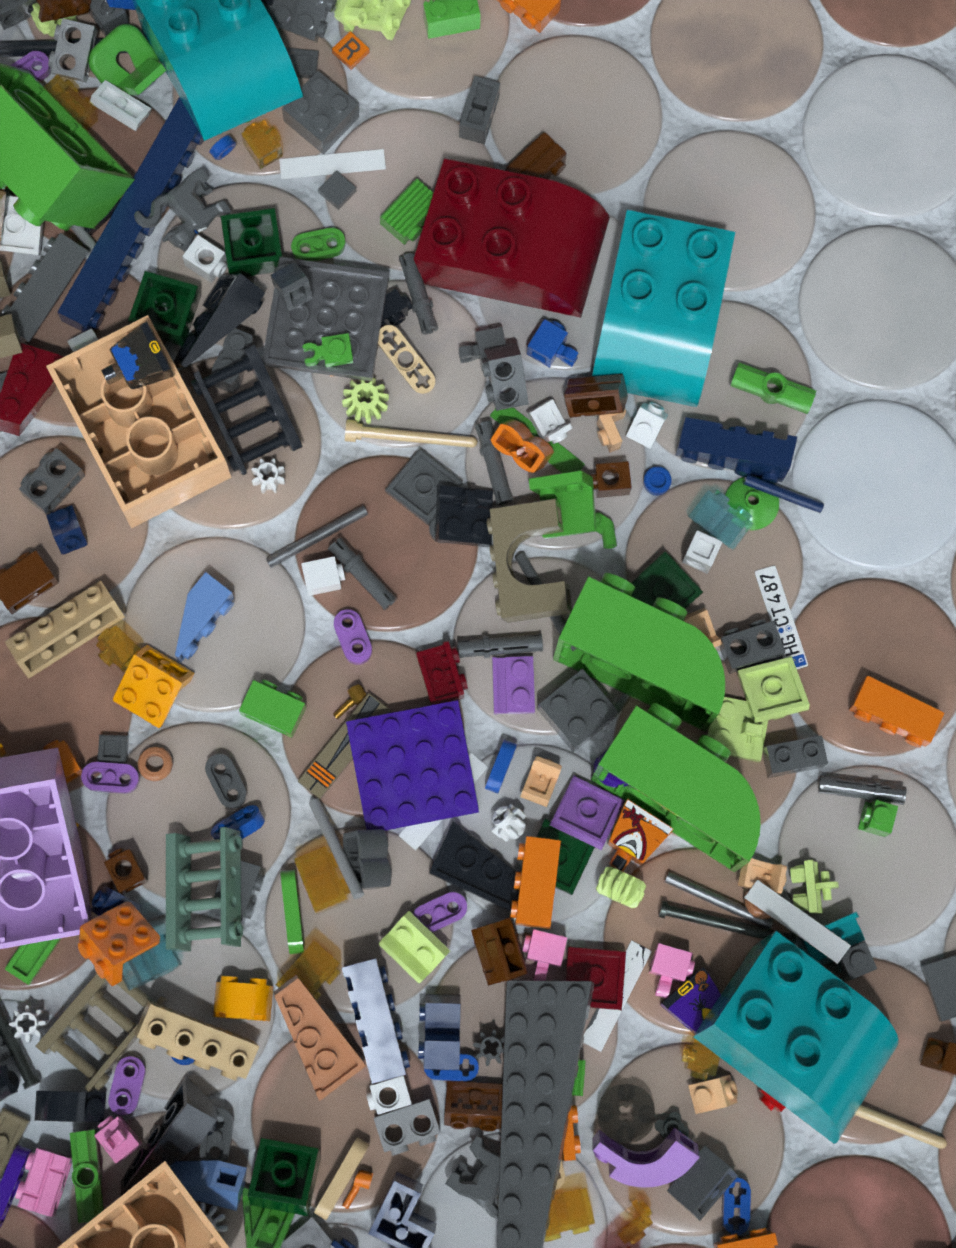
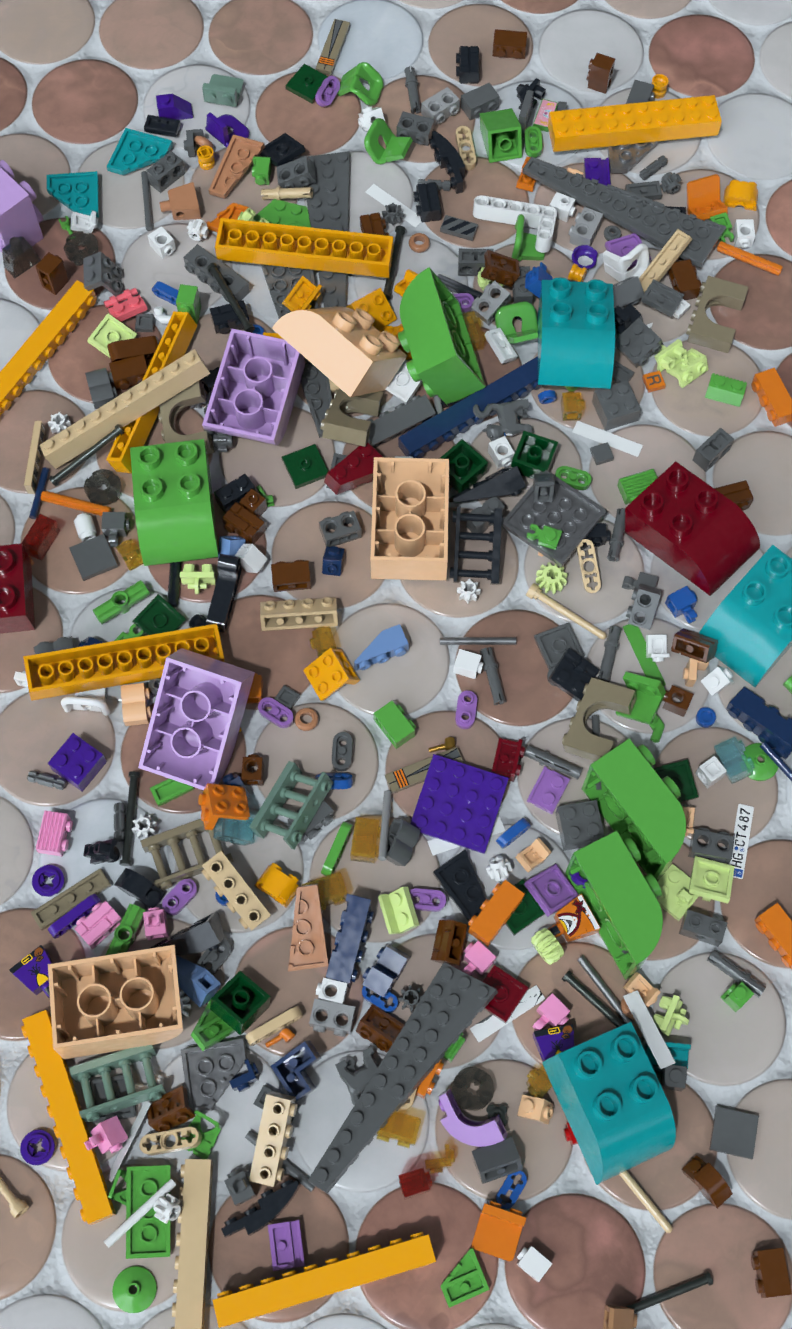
camera: 35 degrees right, 10 degrees down
clear smoke torso [101,322,175,389] -> none
orange brick [490,419,554,473] -> none

